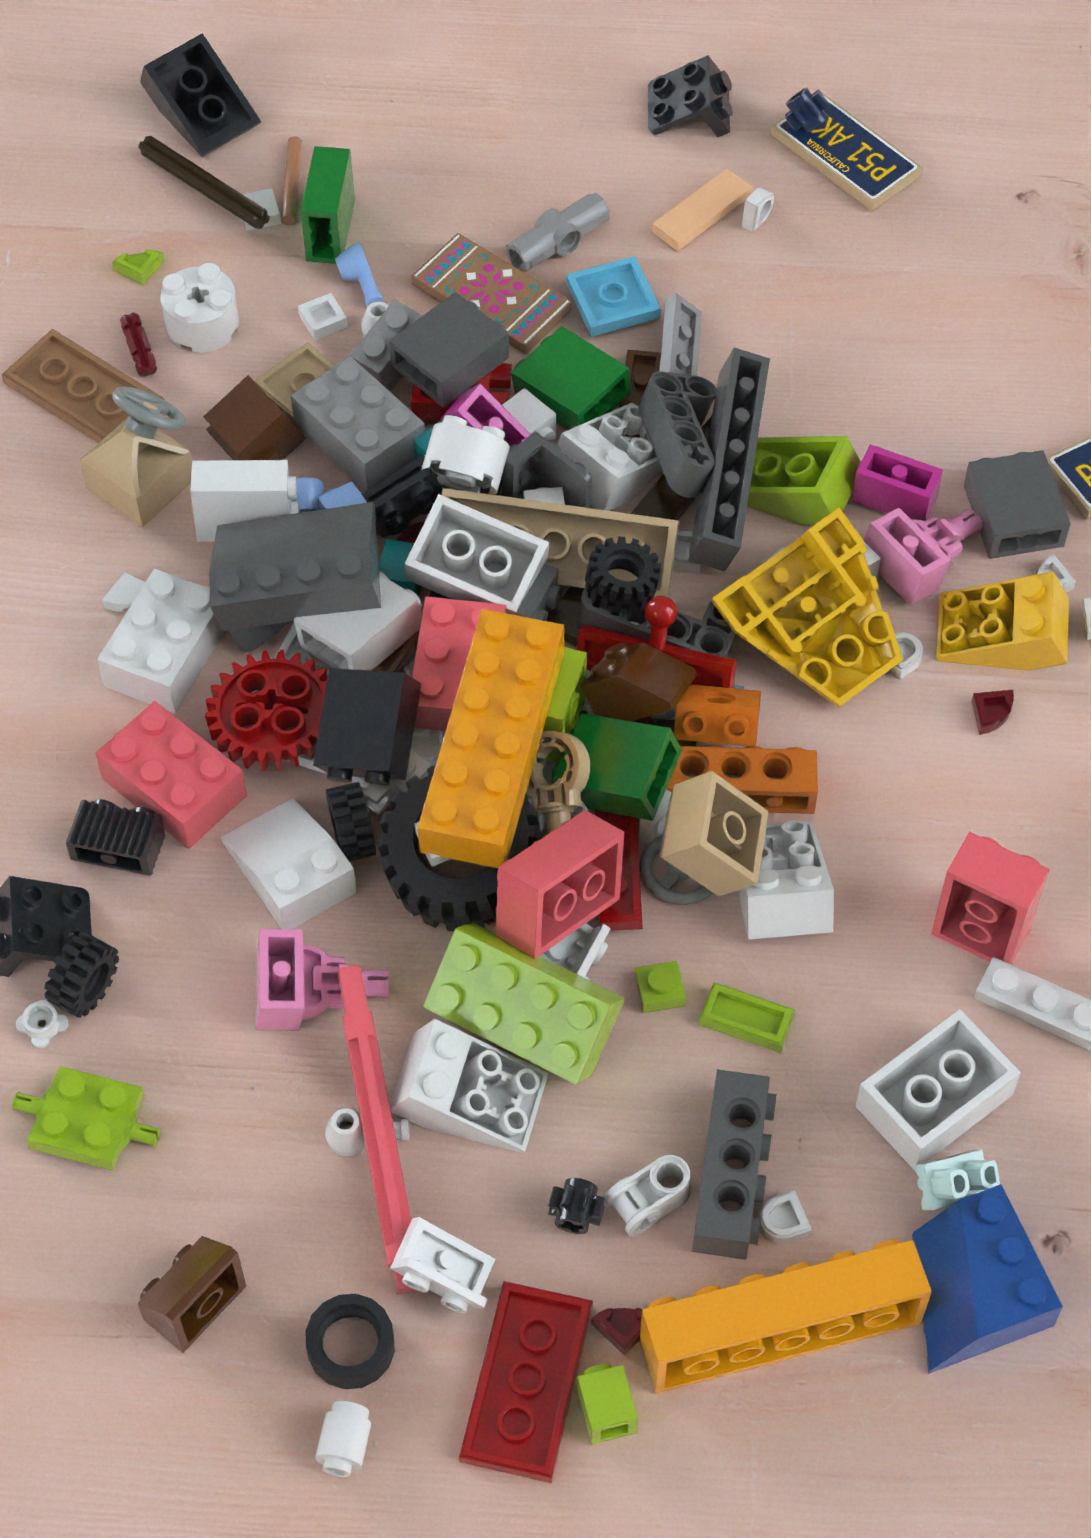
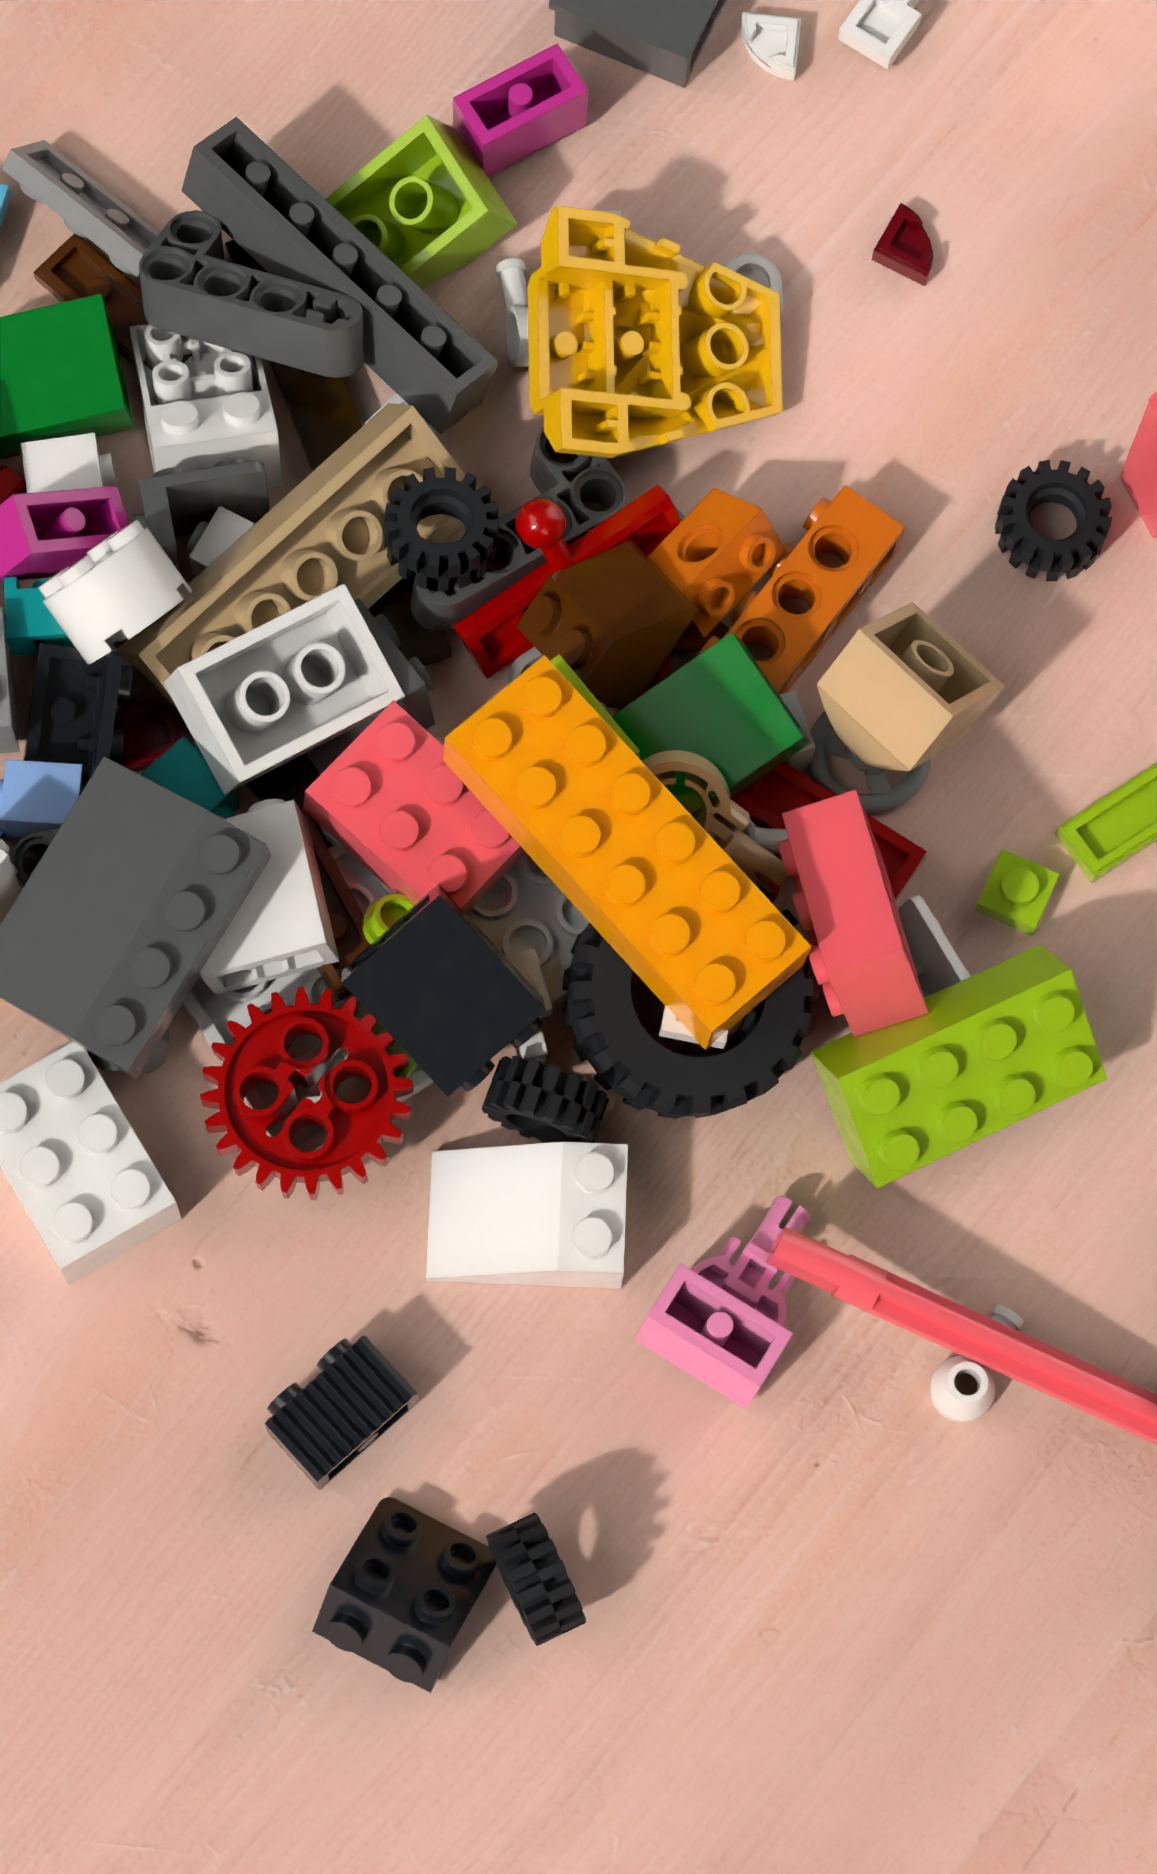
camera: 60 degrees left, 15 degrees up
lime plate [12,1066,161,1171] -> none
white plate [16,1000,69,1048] -> none
coral brick [95,701,248,849] -> none
reddish brown slope [137,1236,247,1353] -> none
white slope [390,1019,549,1153] -> none
white slope [738,820,834,940] -> none
bright pink brick [864,508,983,606] -> none
yellow slope [936,571,1069,671] -> none
none -> black tyre [995,460,1112,581]

